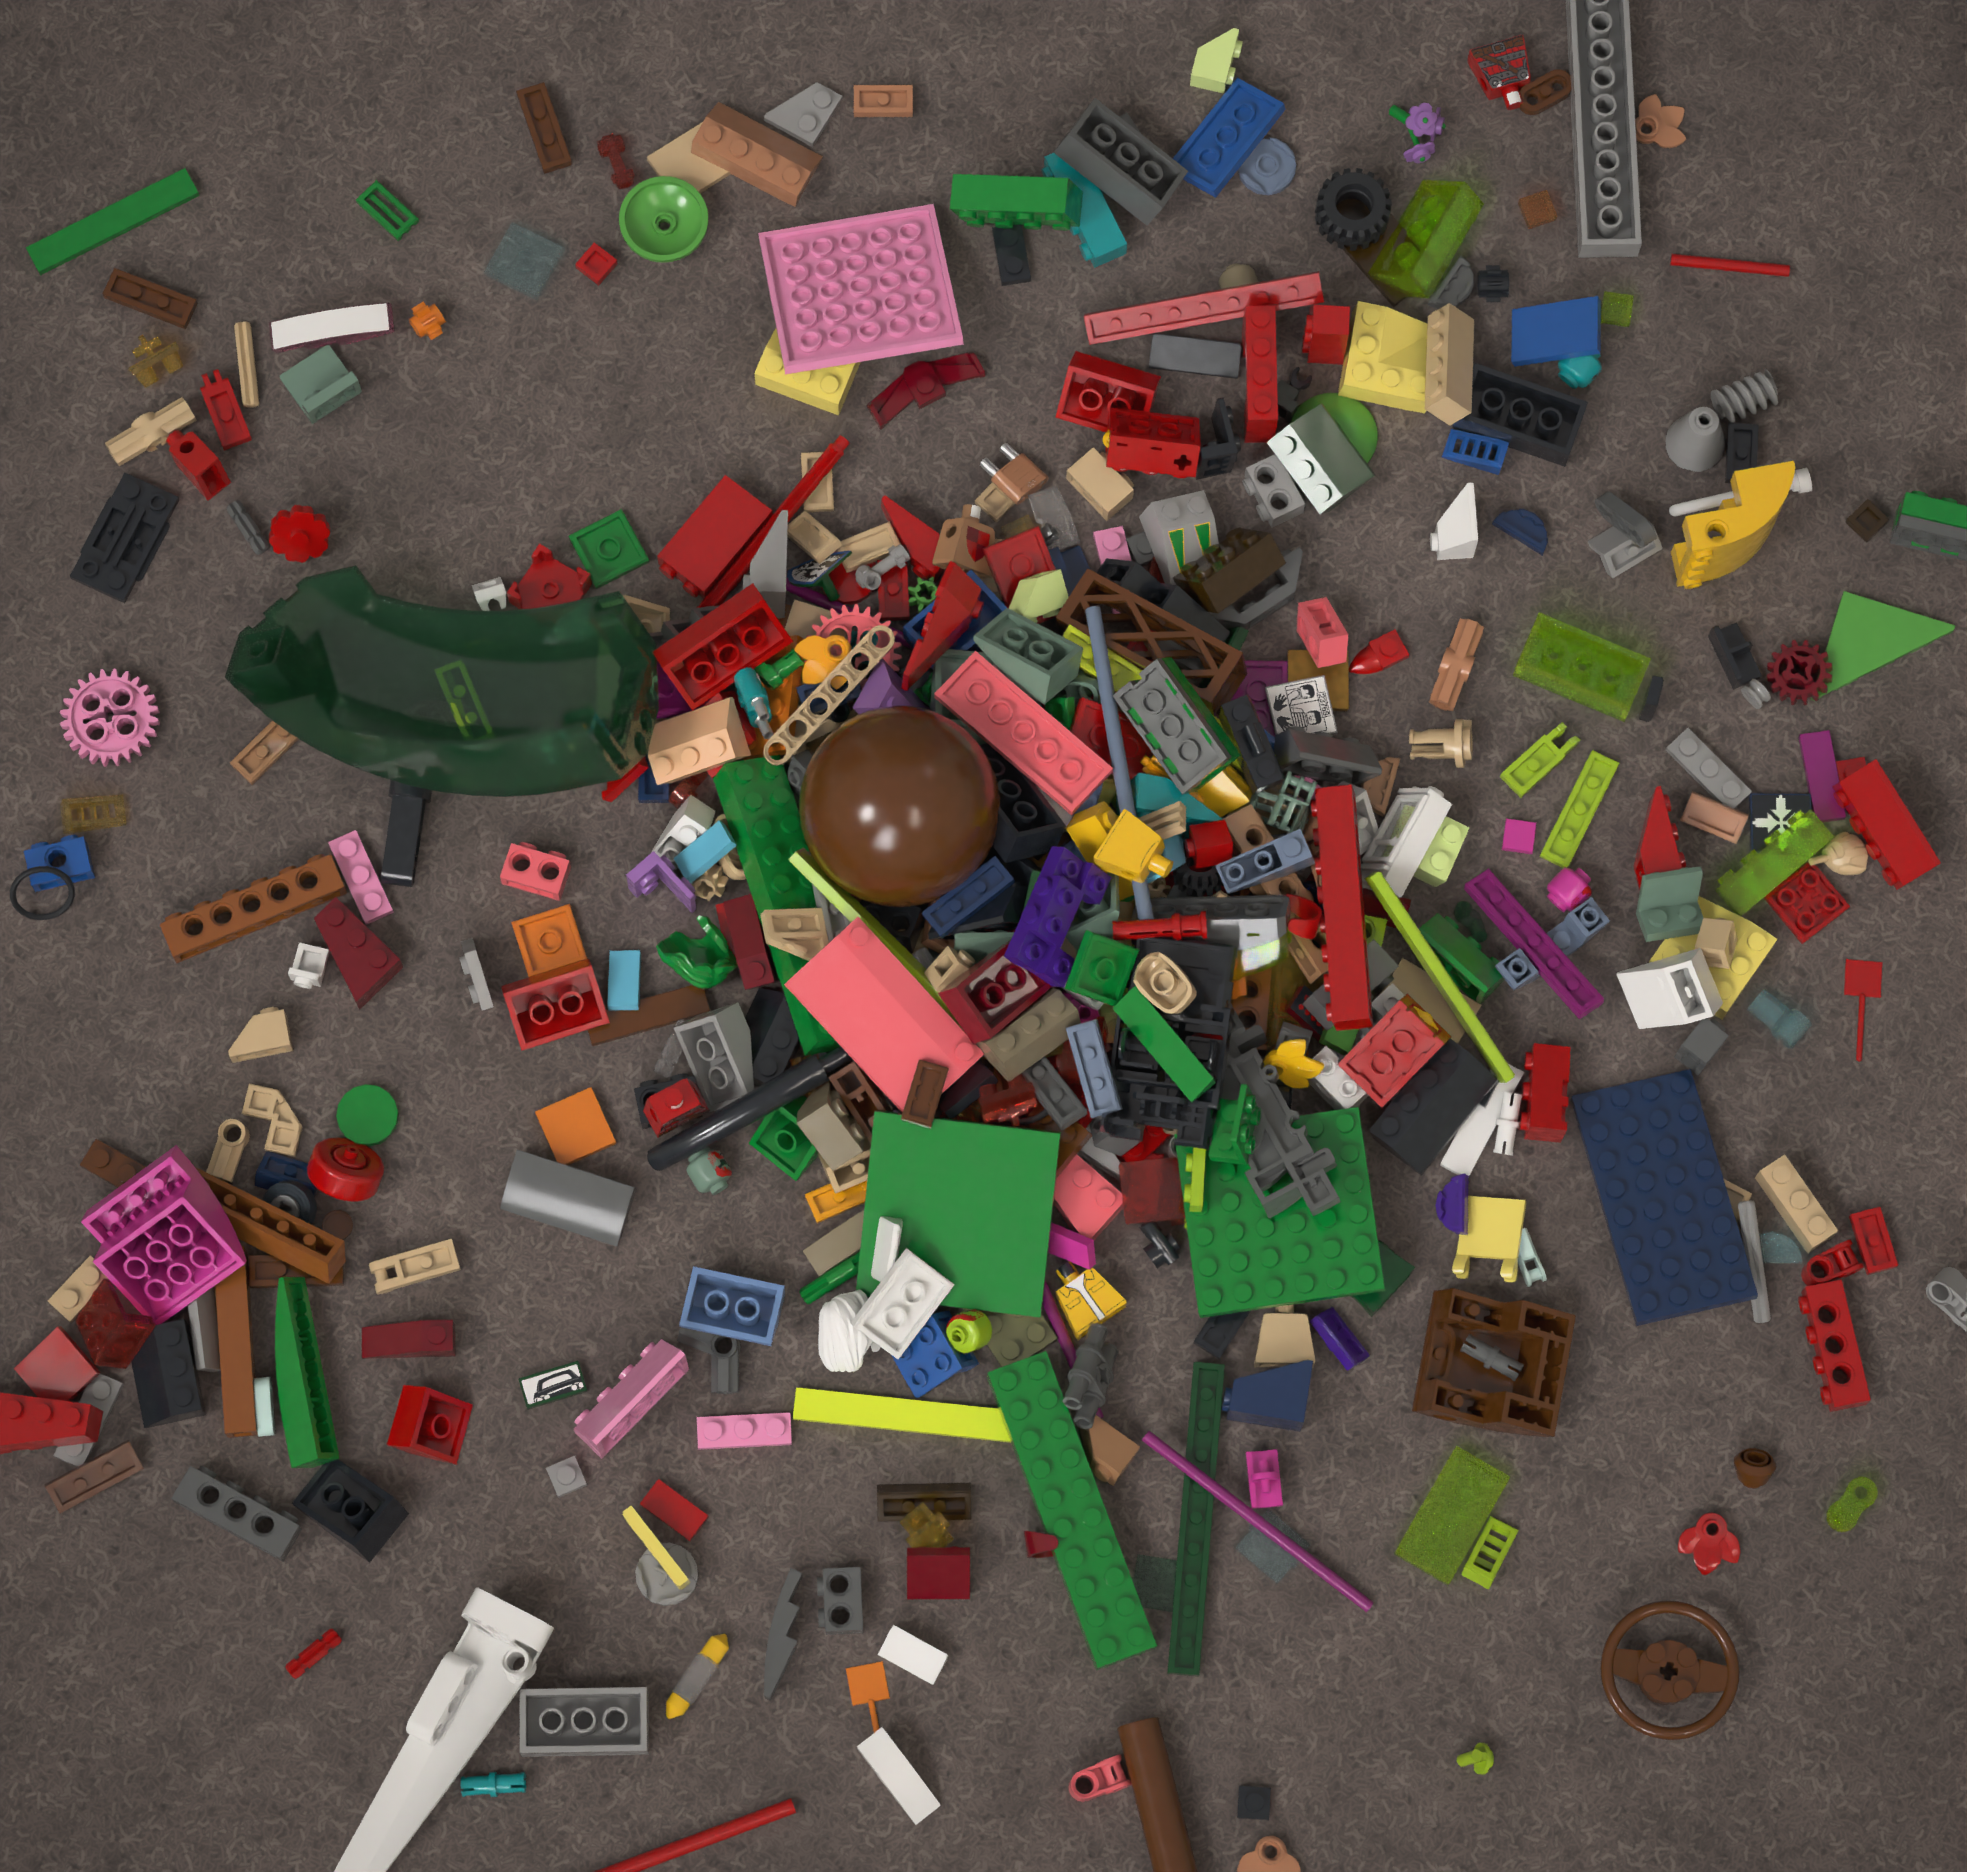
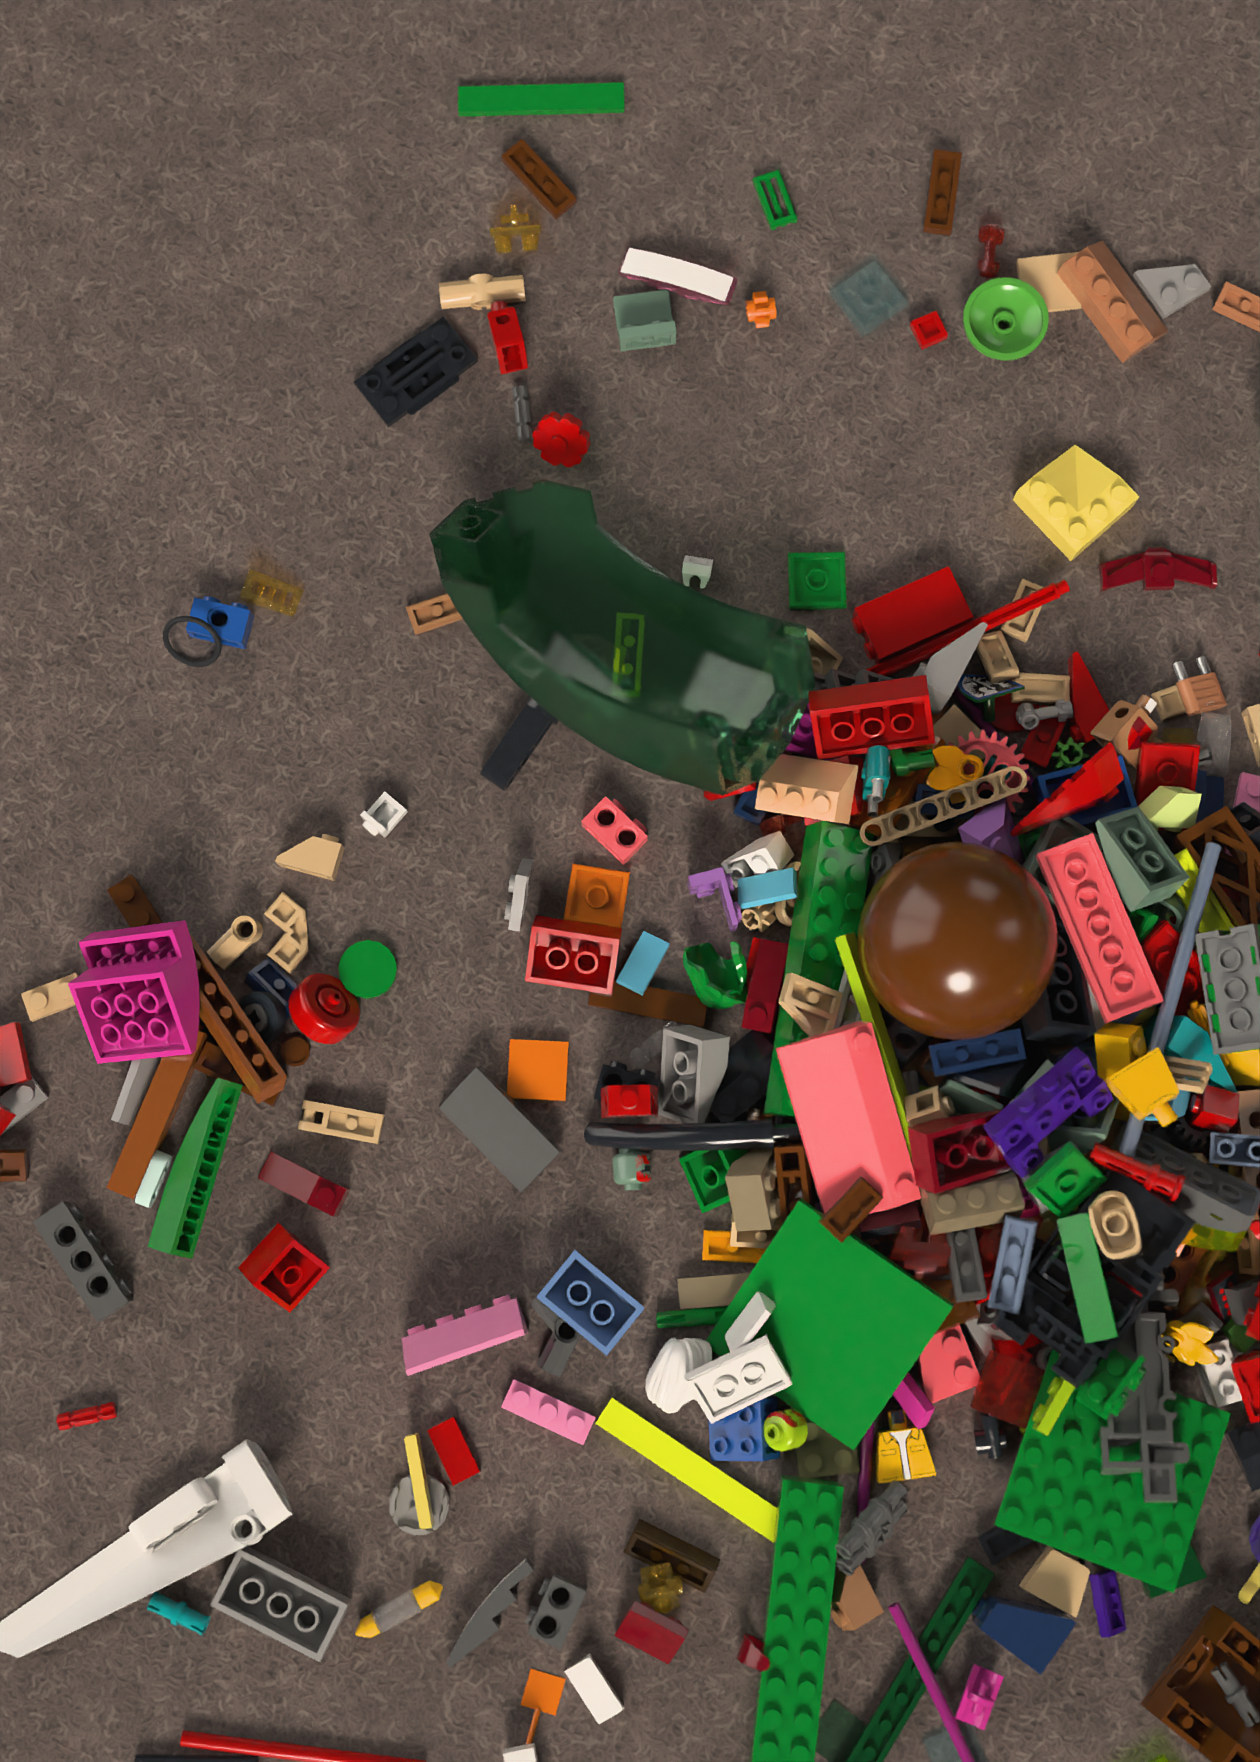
camera: 30 degrees right, 5 degrees up
bright pink gear [60,669,160,767] -> none
clear red bracket [76,1278,156,1369] -> none
black slope [127,1319,206,1428] -> none
dark orange brick [160,854,347,964] -> none
red hinge [200,369,252,450] -> none
tan axle [234,321,259,408] -> none
black slope [292,1459,409,1563] -> none
dark red wedge [314,897,403,1010] -> none
bright pink plate [328,830,394,925] -> none
red panel [507,544,592,633] -> none
tile [518,1361,587,1410] -> none
light grey plate [546,1456,587,1498] -> none
bright pink plate [758,204,964,374] -> none

